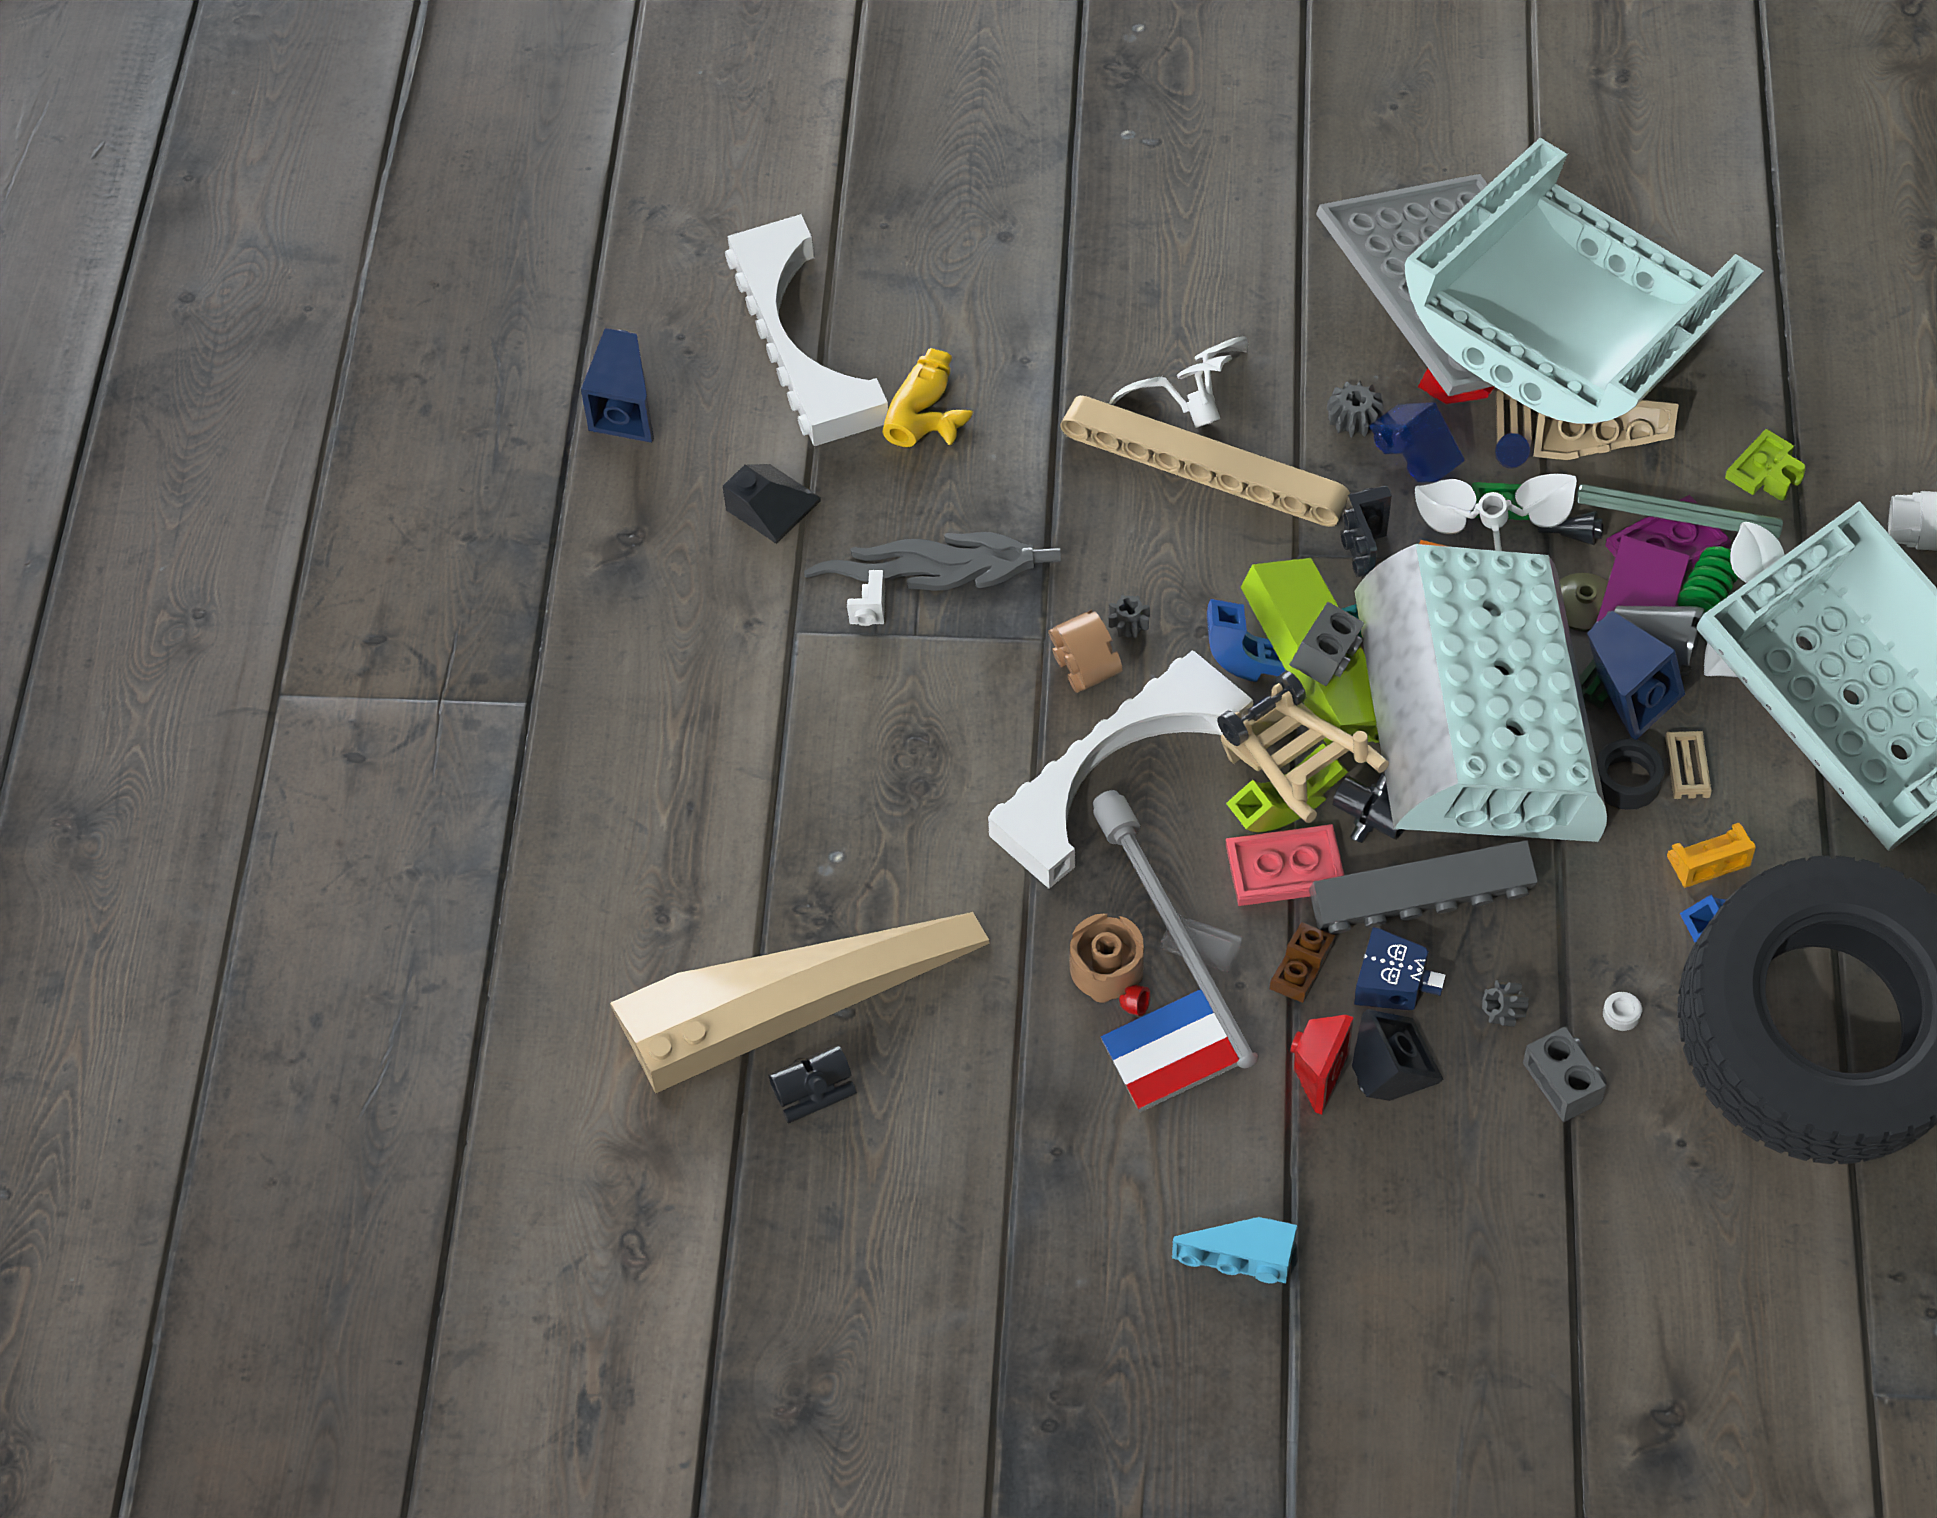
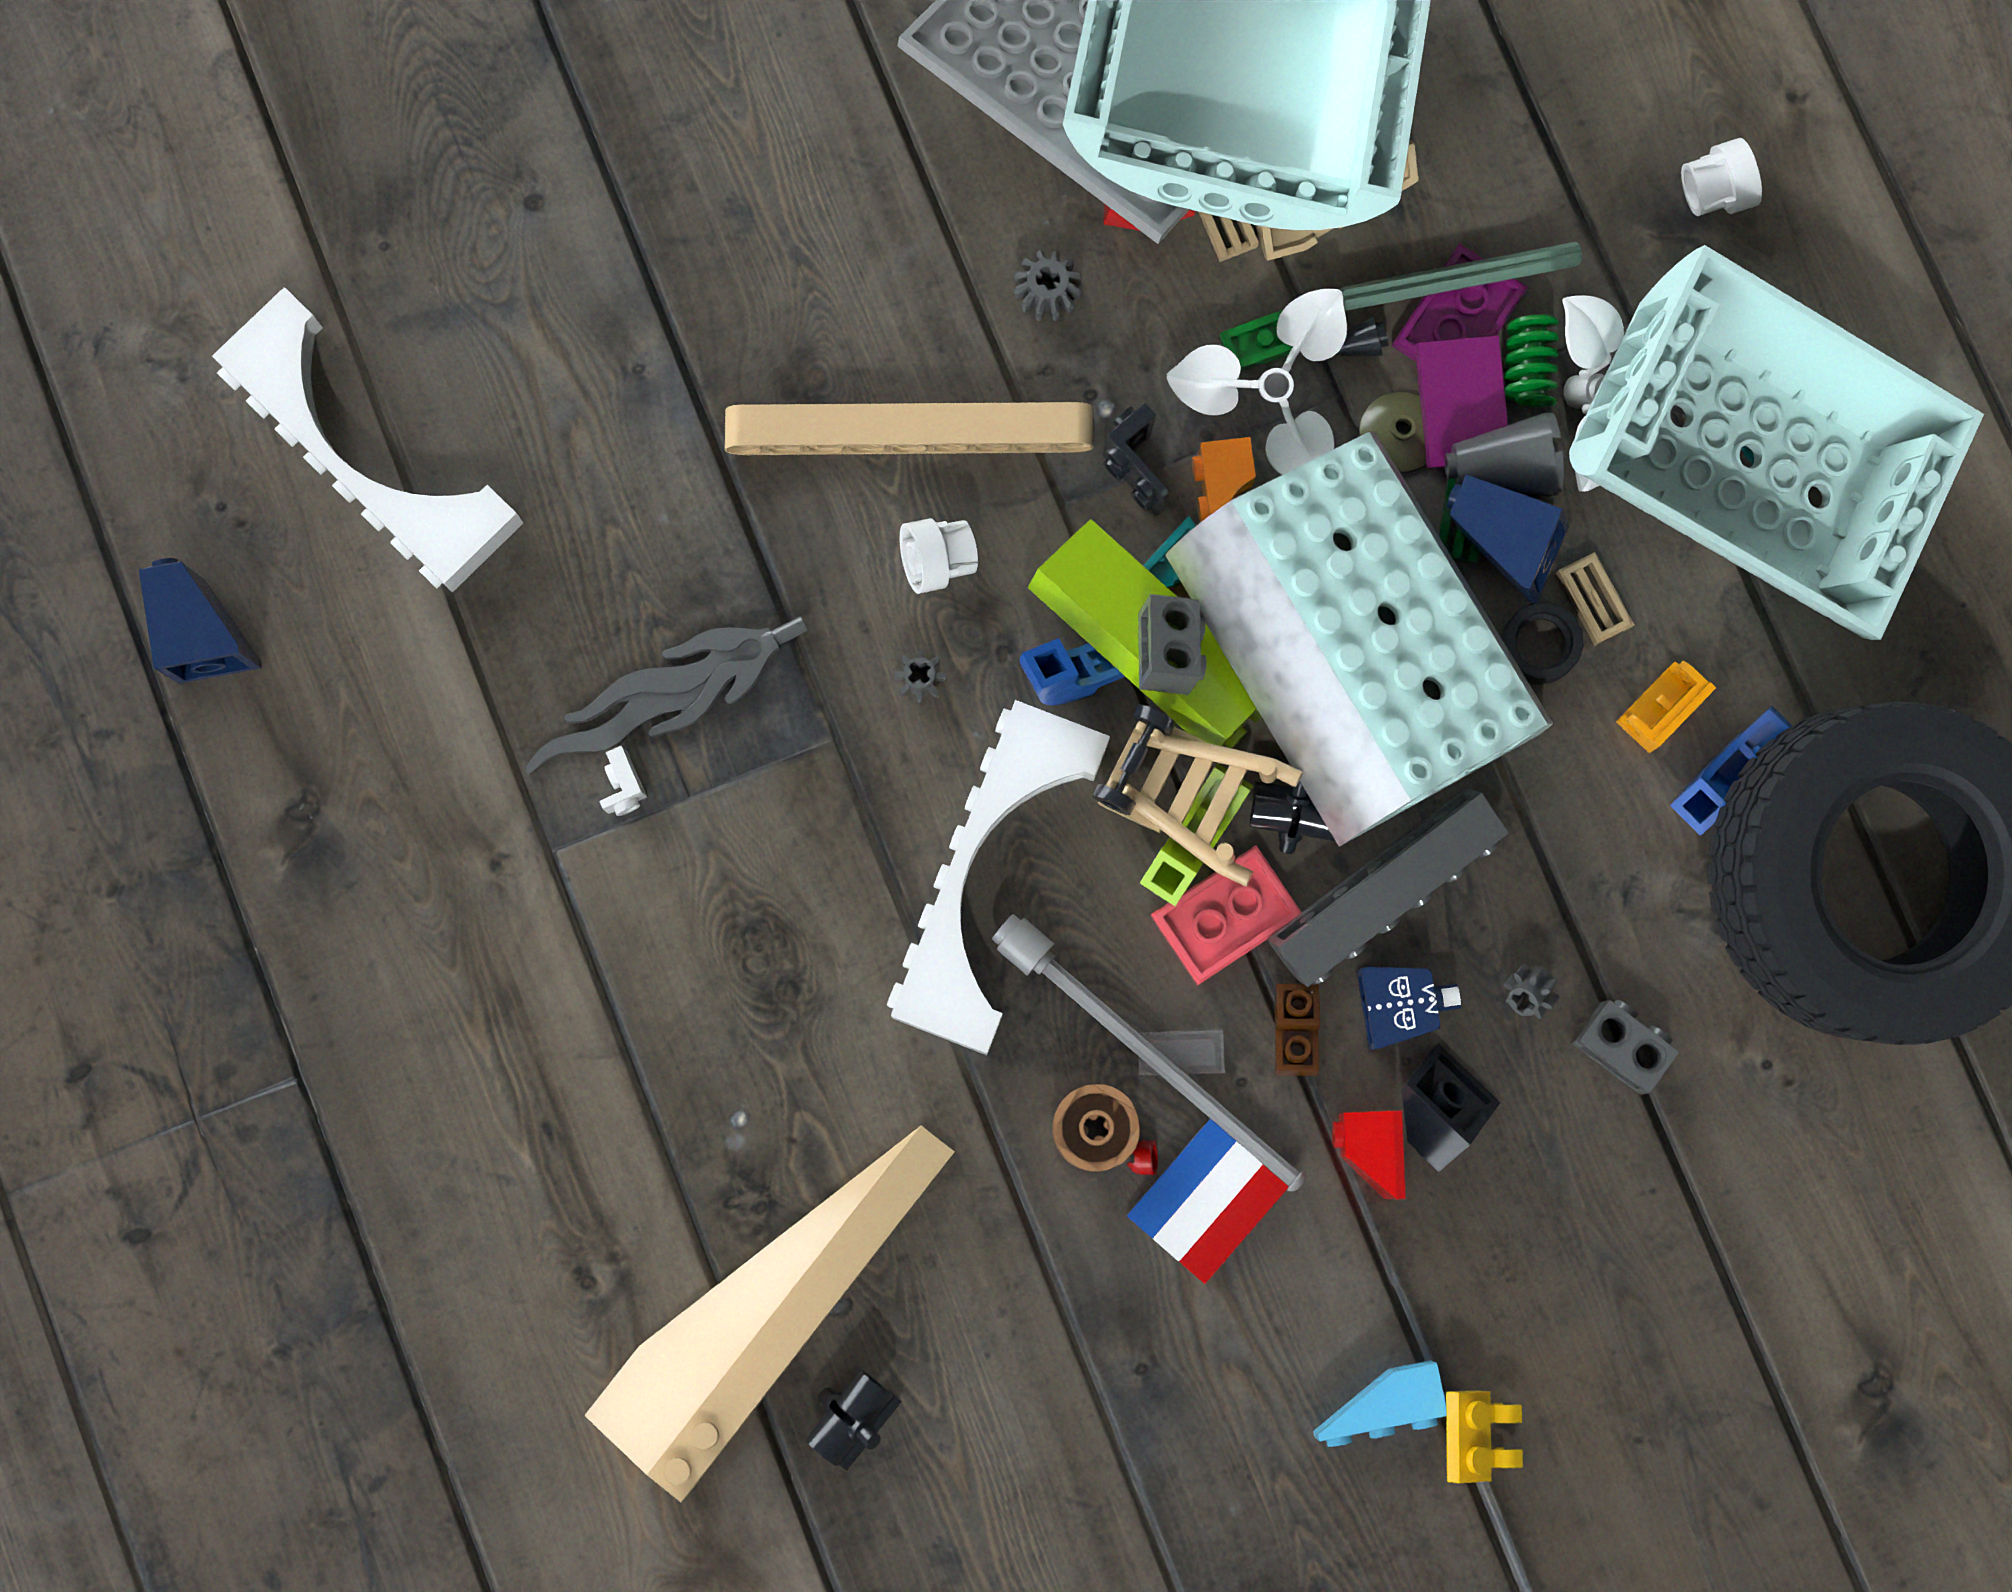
camera: 30 degrees left, 25 degrees up
black slope [722,464,821,544] -> none
yellow piece [882,348,973,447] -> none
medium nougat brick [1048,610,1122,693] -> none
white plant [1108,336,1248,428] -> none
clear blue brick [1369,402,1465,482] -> none
clear blue tile [1495,433,1530,469] -> none
white tile [1603,992,1642,1031] -> none
lime plate [1725,429,1806,501] -> none
none -> white piece [900,518,978,594]
none -> yellow plate [1446,1390,1523,1483]

